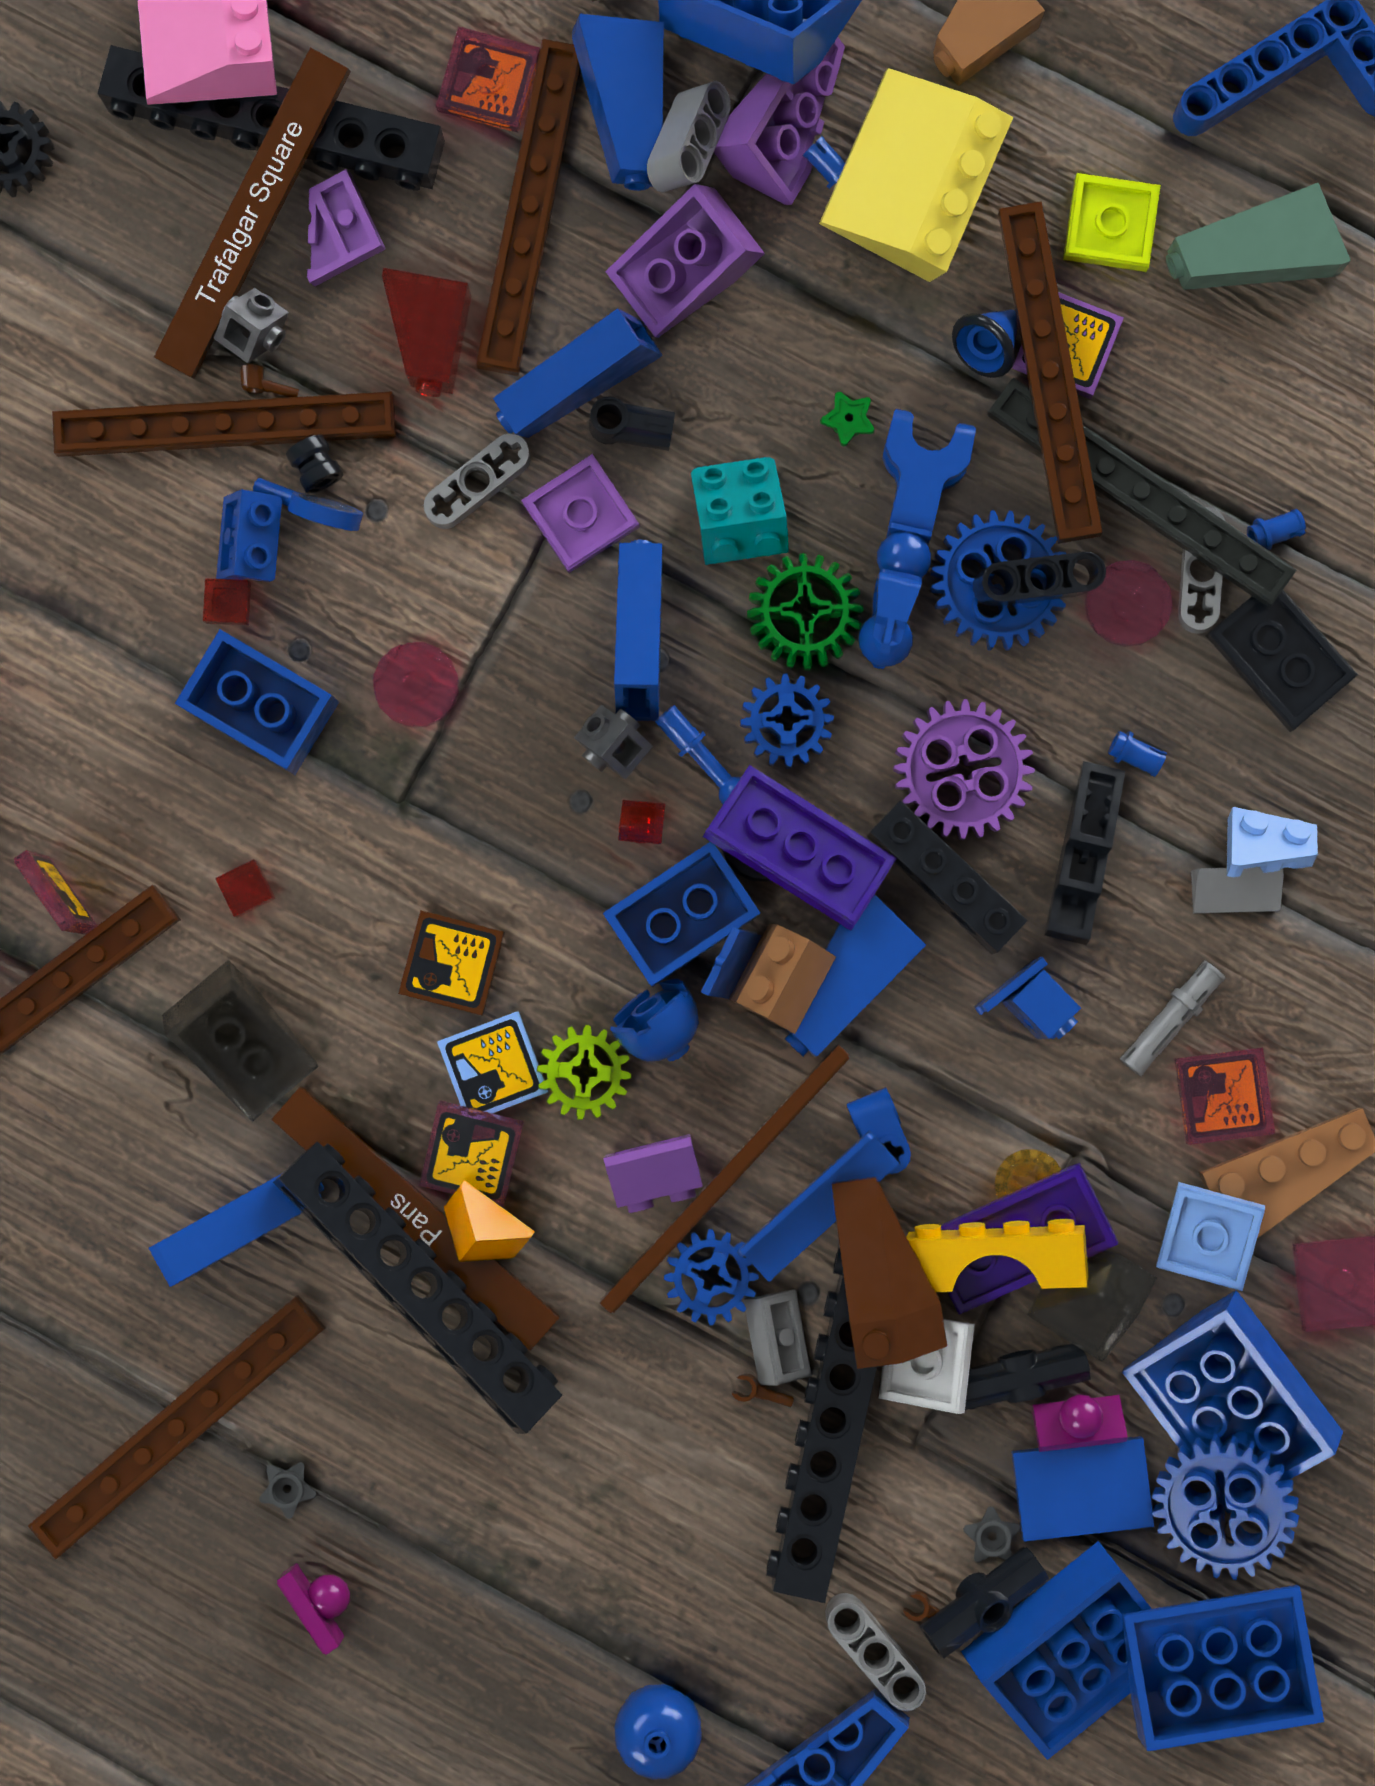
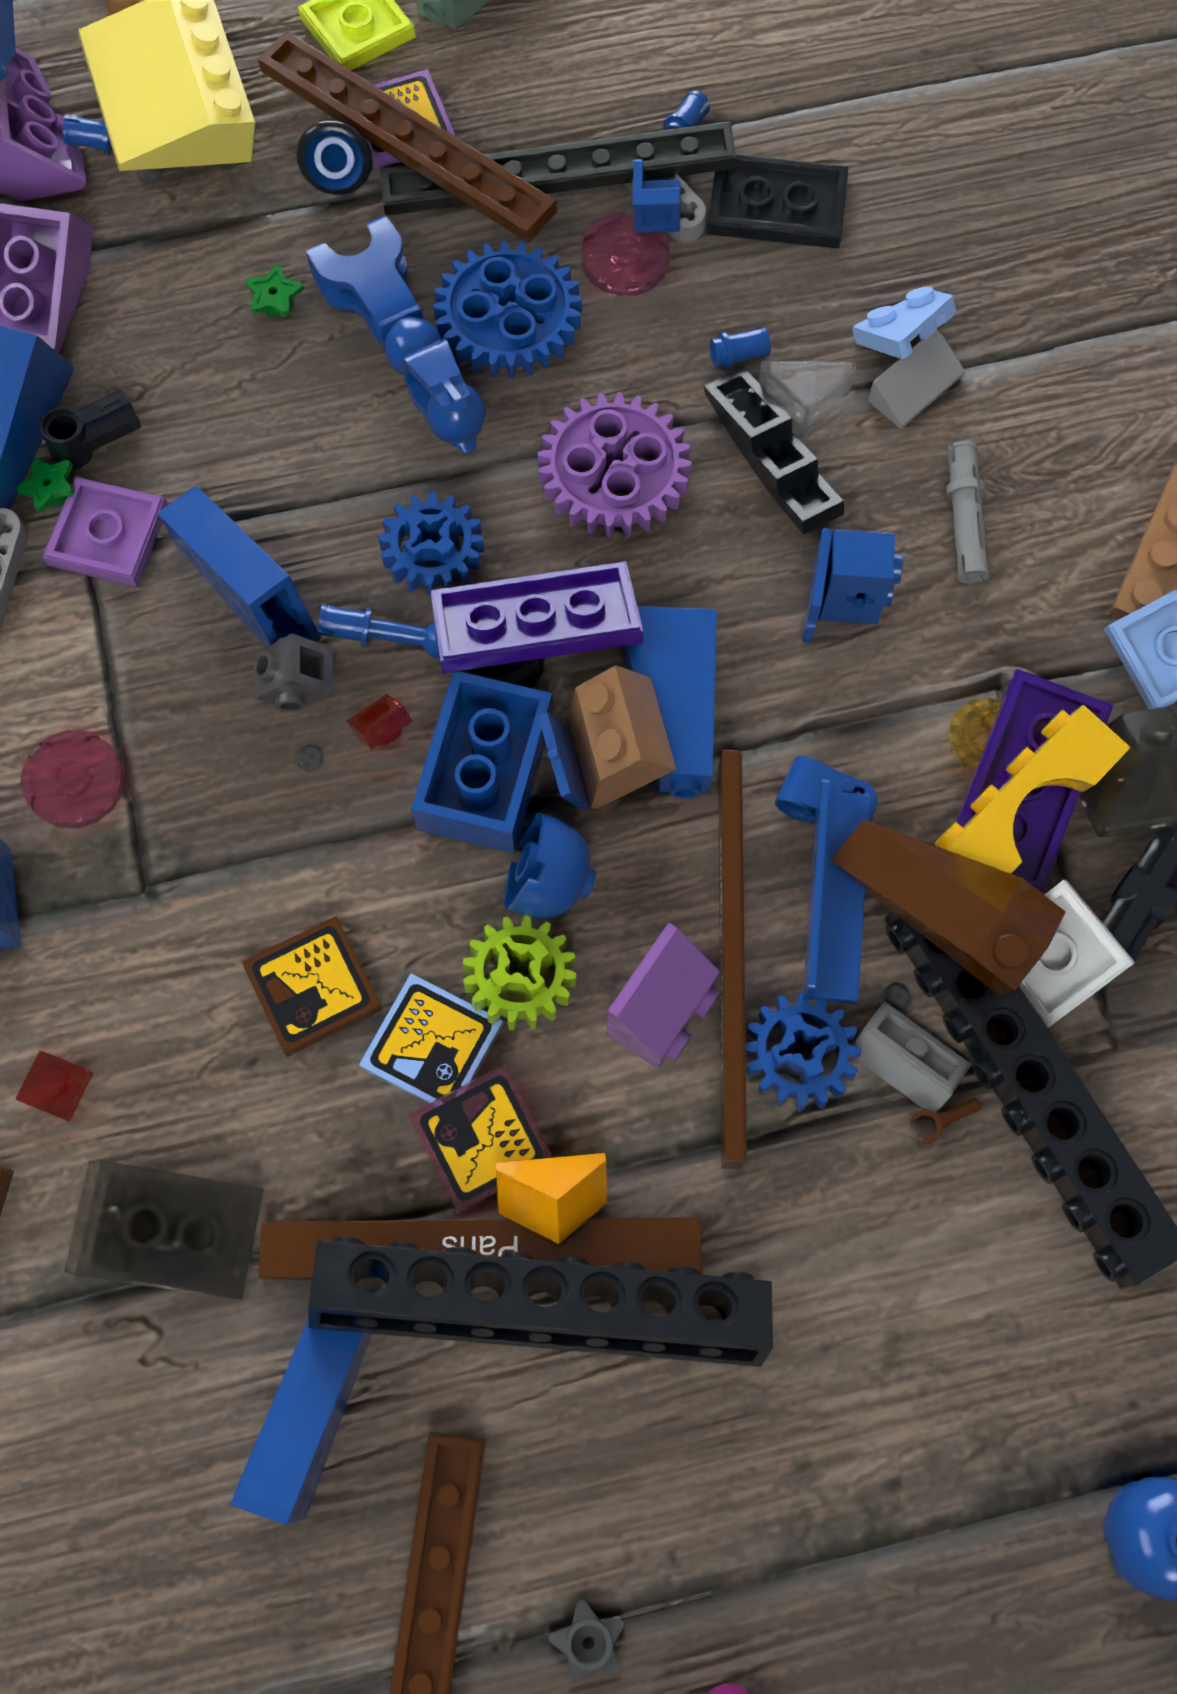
camera: 45 degrees left, 15 degrees down
teal bracket [691,457,789,565] -> none
green gear [747,553,863,670] -> none
black brick [867,801,1028,954] -> none
black beam [973,552,1106,607] -> none
clear pink tile [1174,1048,1275,1145] -> none
none -> green plate [16,459,75,512]
none -> blue panel [633,159,681,233]
none -> clear slope [758,361,856,436]

